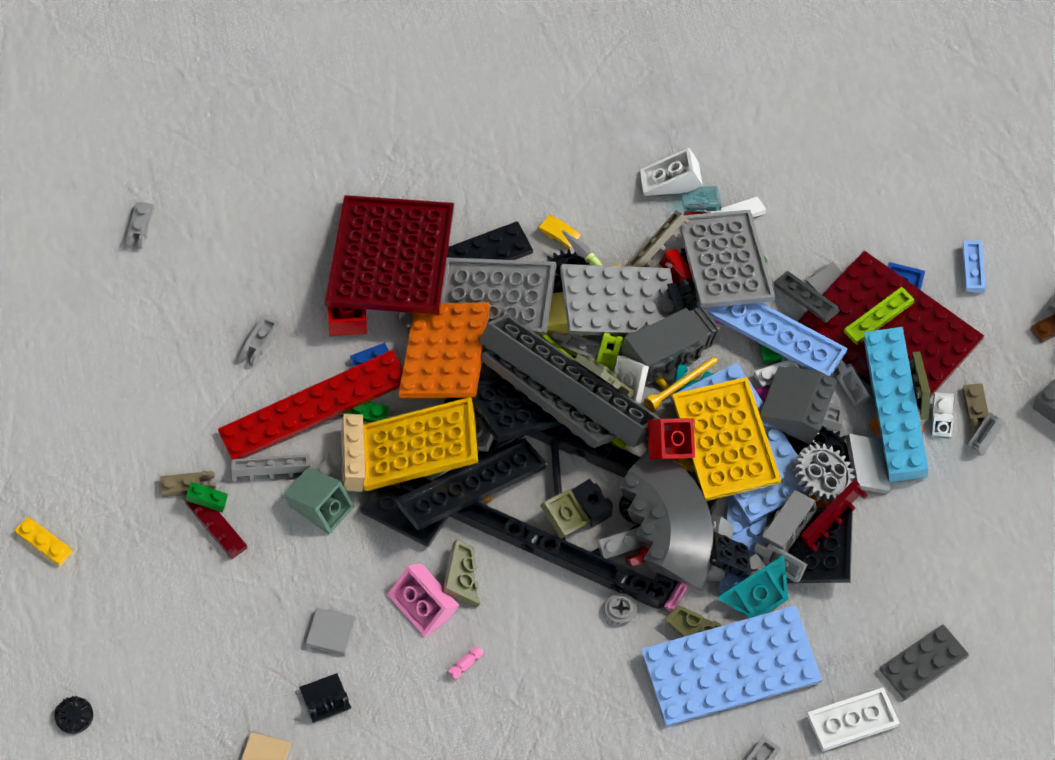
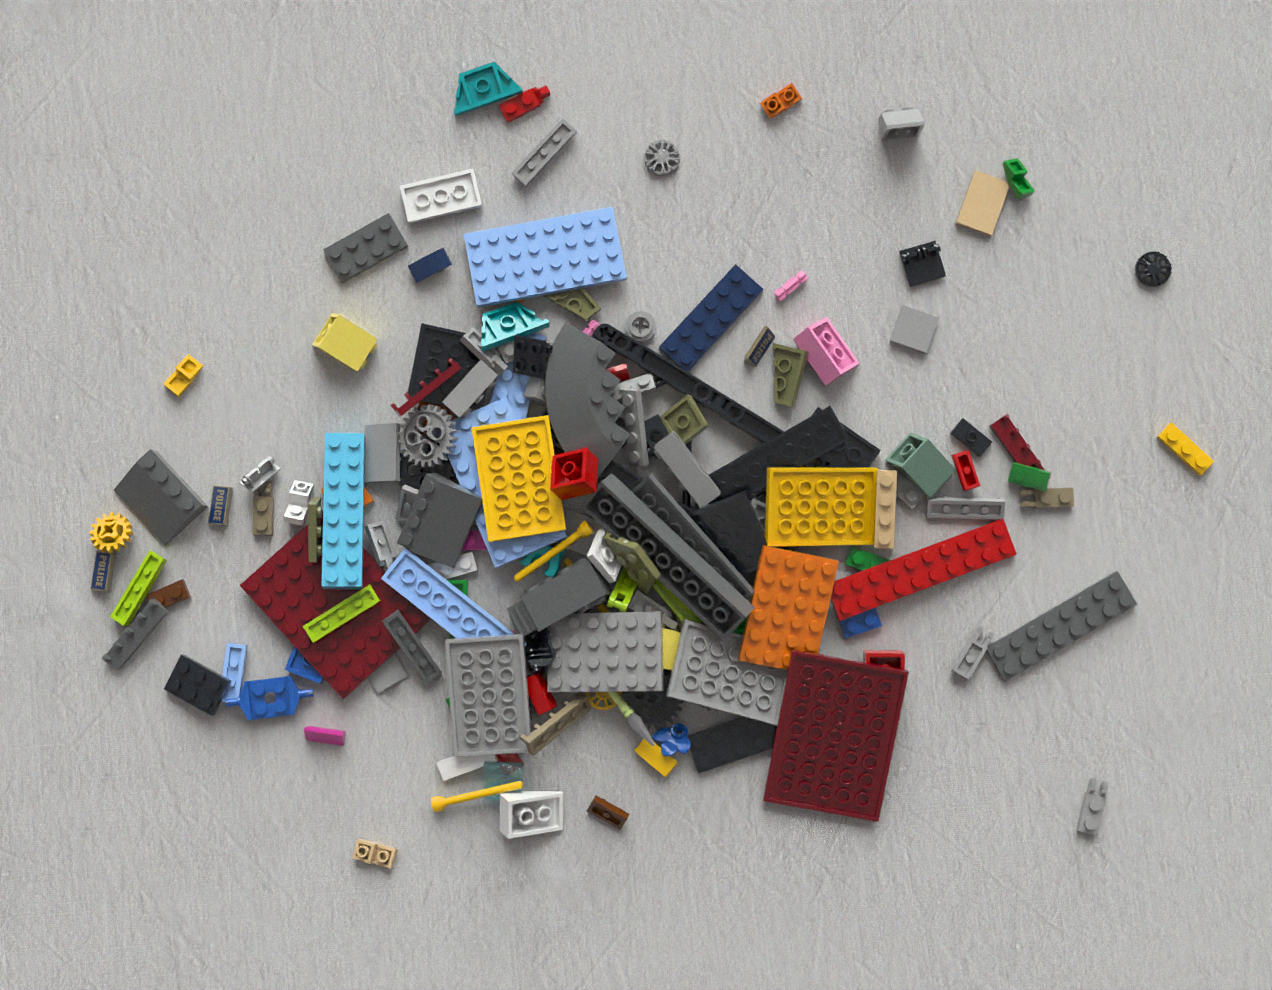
camera: 175 degrees left, 25 degrees up
none -> black plate [164,654,231,716]
none -> slope [208,486,233,526]
none -> blue plate [225,676,314,720]
none -> dark pink slope [304,726,346,746]
none -> light yellow slope [312,313,378,372]
none -> tan slope [352,839,398,869]
none -> dark blue slope [408,248,453,283]
none -> yellow piece [431,781,523,813]
none -> reddish brown plate [587,795,629,830]
none -> light grey plate [621,389,649,466]
none -> blue plate [653,723,691,756]
none -> light grey brick [654,431,721,508]
none -> dark blue plate [659,264,763,372]
none -> slope [744,326,775,367]
none -> black plate [950,418,992,457]
none -> red slope [951,450,981,492]
none -> dark grey plate [986,571,1137,681]

